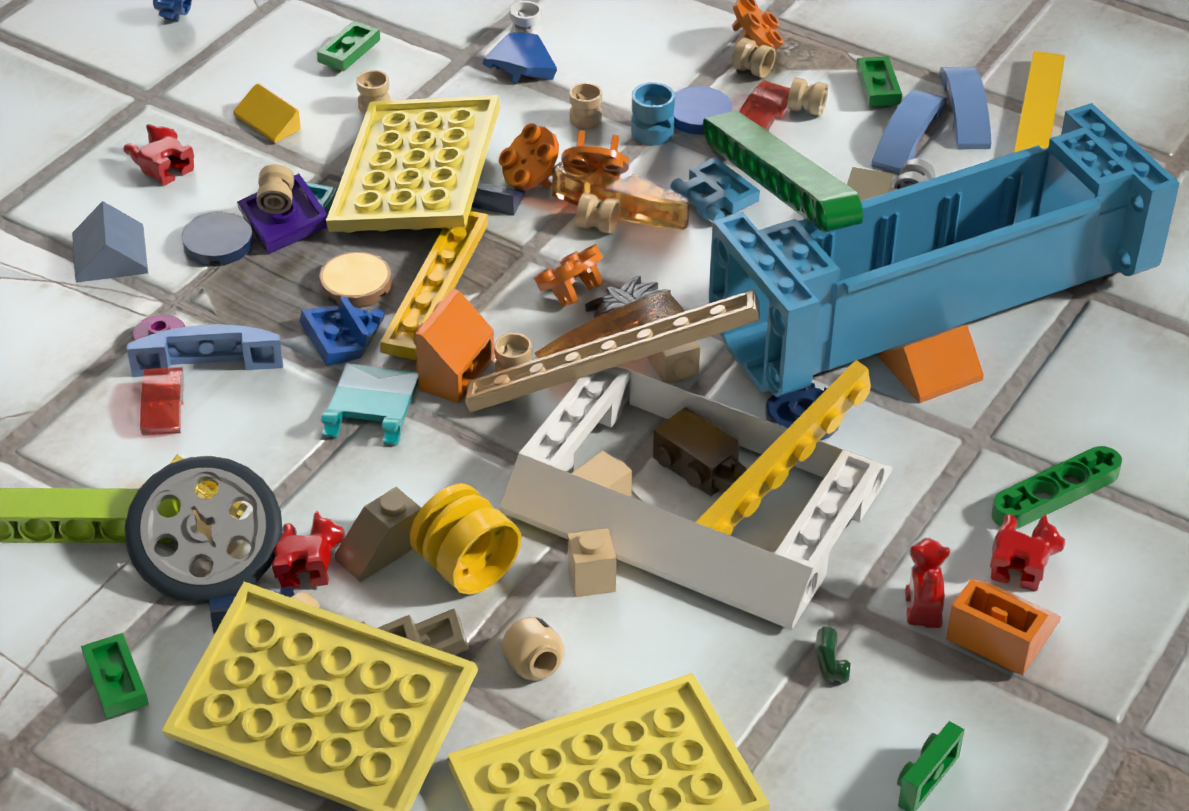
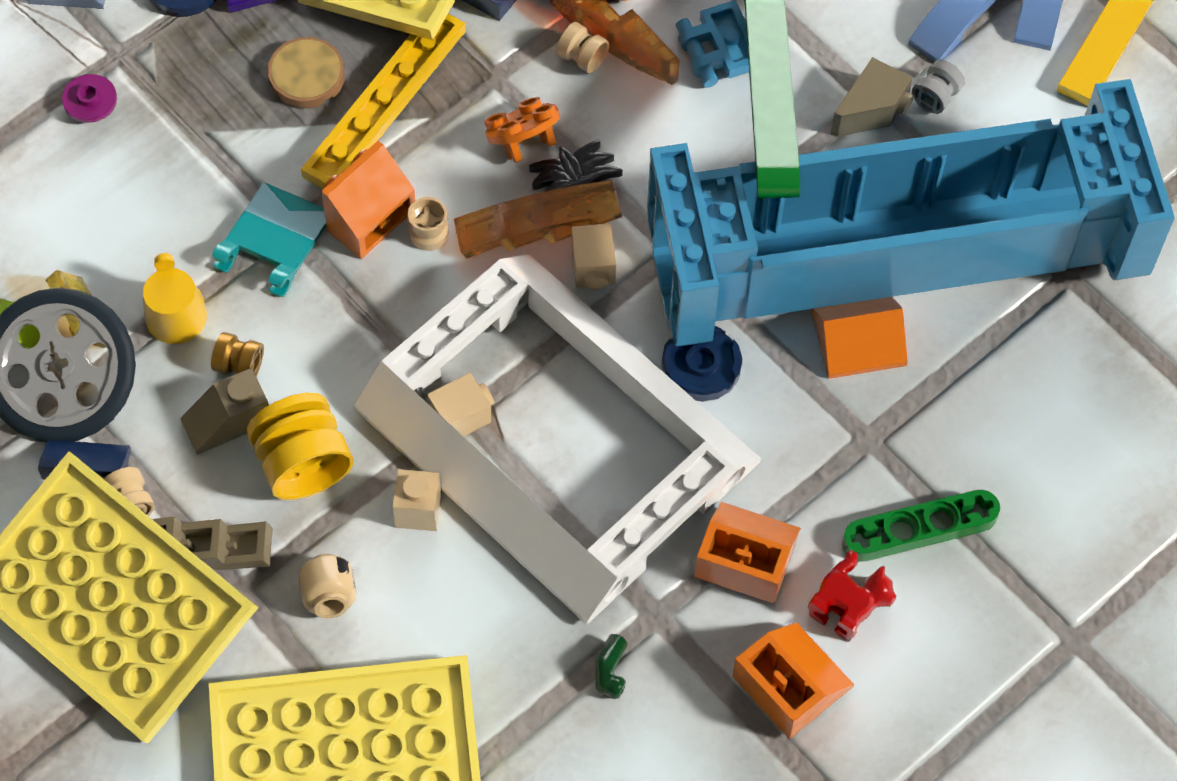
camera: 15 degrees right, 20 degrees up
medium blue slope [127,324,283,377] -> none
clear red slope [140,367,184,435] -> none
red animal [272,511,345,589] -> none
blue slope [300,296,385,366] -> none
tan tile [465,290,760,413] -> none
dark brown hinge [653,407,747,497] -> none
yellow plate [696,360,871,536] -> none
red animal [905,538,950,628] -> none
none -> yellow hat [143,253,207,344]
none -> pearl gold wheel [211,332,264,376]
none -> orange slope [694,502,801,604]

